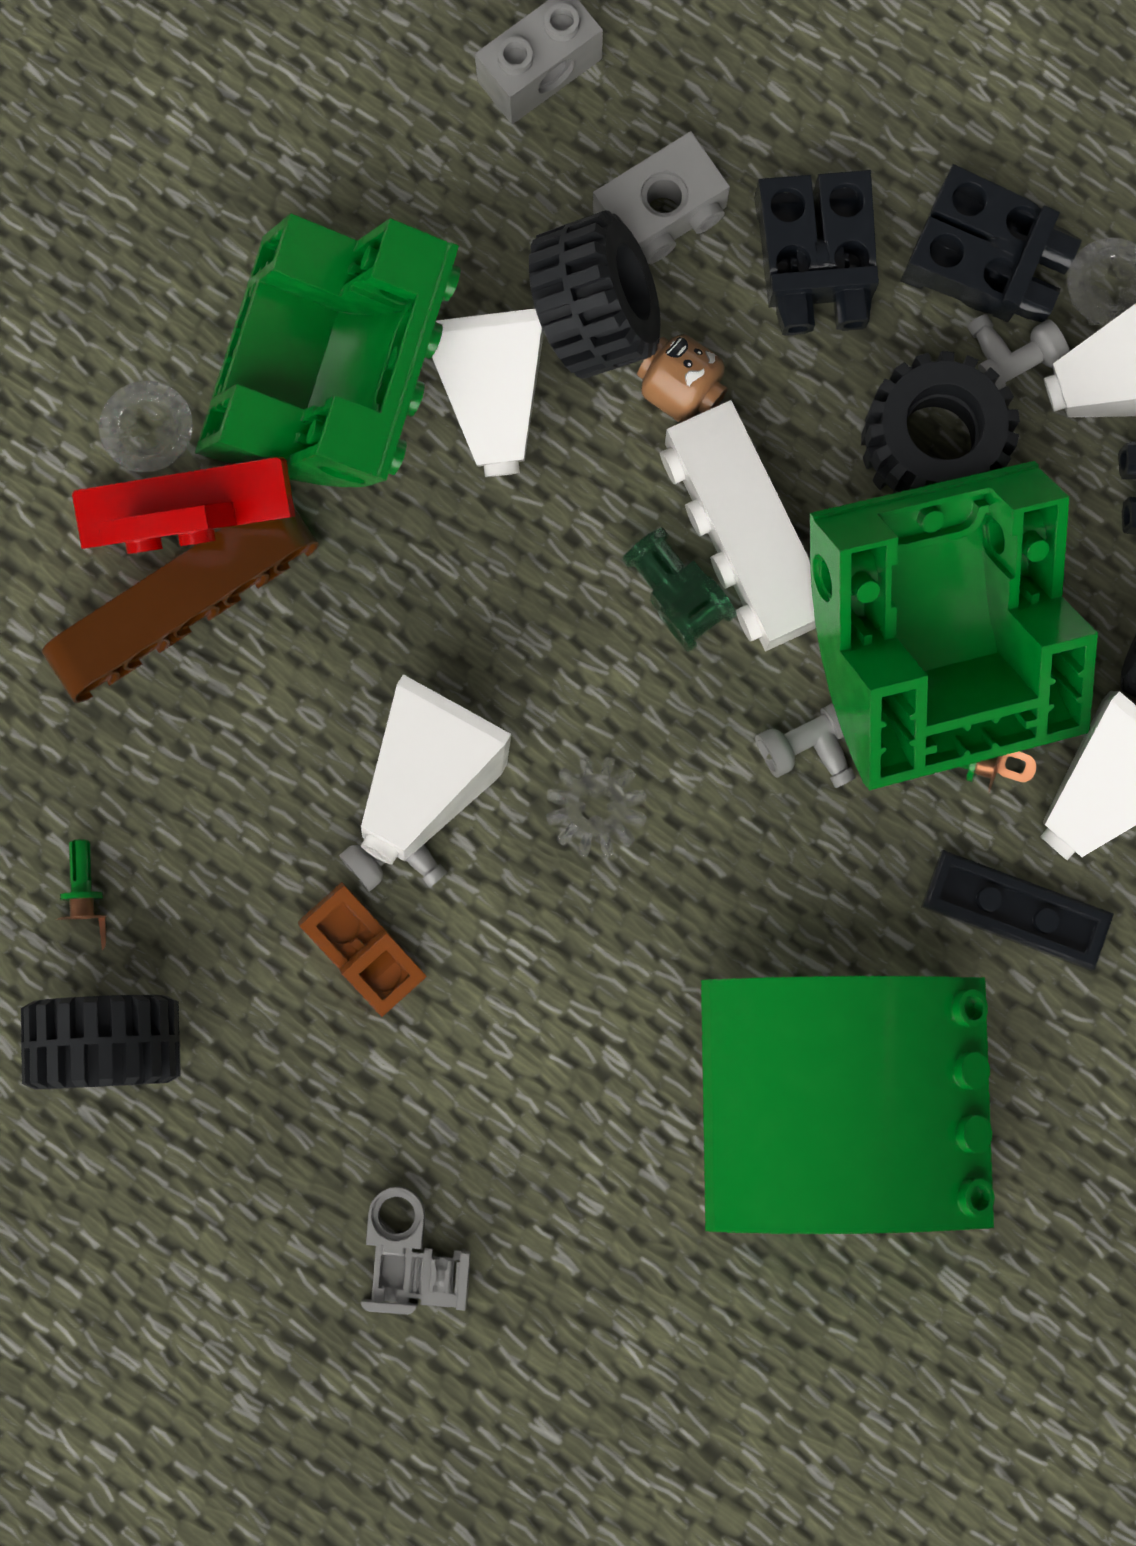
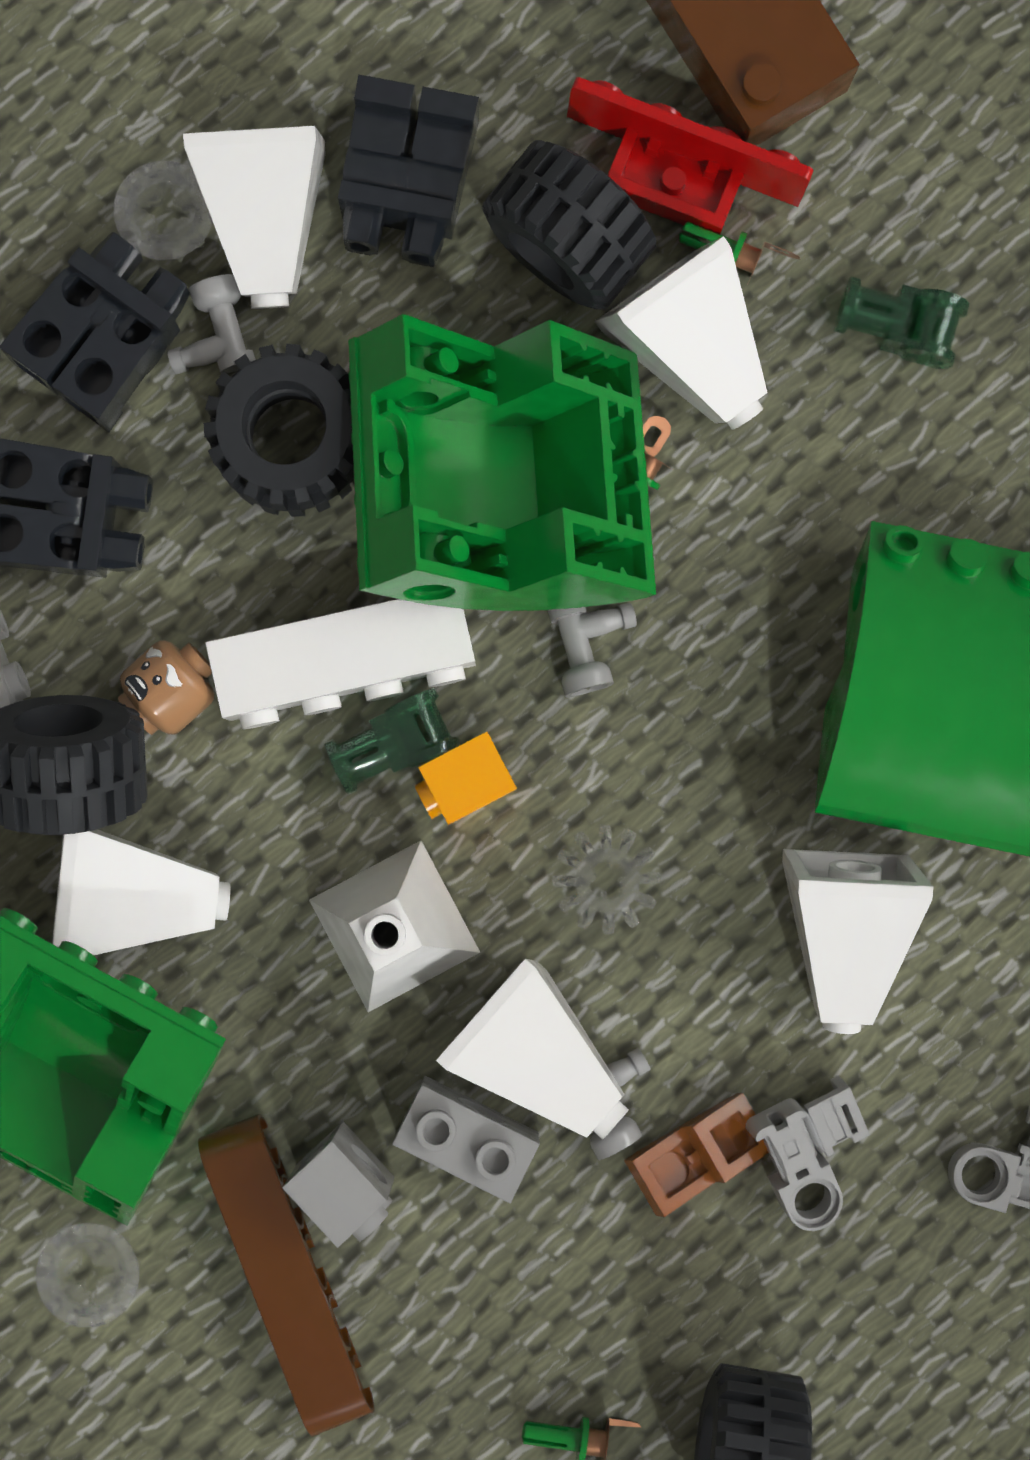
camera: 85 degrees left, 5 degrees up
red bracket [72,457,296,554] -> none
black tile [921,850,1114,971] -> none
none -> light grey brick [282,1121,395,1248]
none -> white slope [309,841,480,1012]
none -> light grey brick [392,1076,540,1204]
none -> light orange brick [414,732,517,825]
none -> light grey piece [746,1075,870,1231]
none -> white slope [782,849,933,1034]

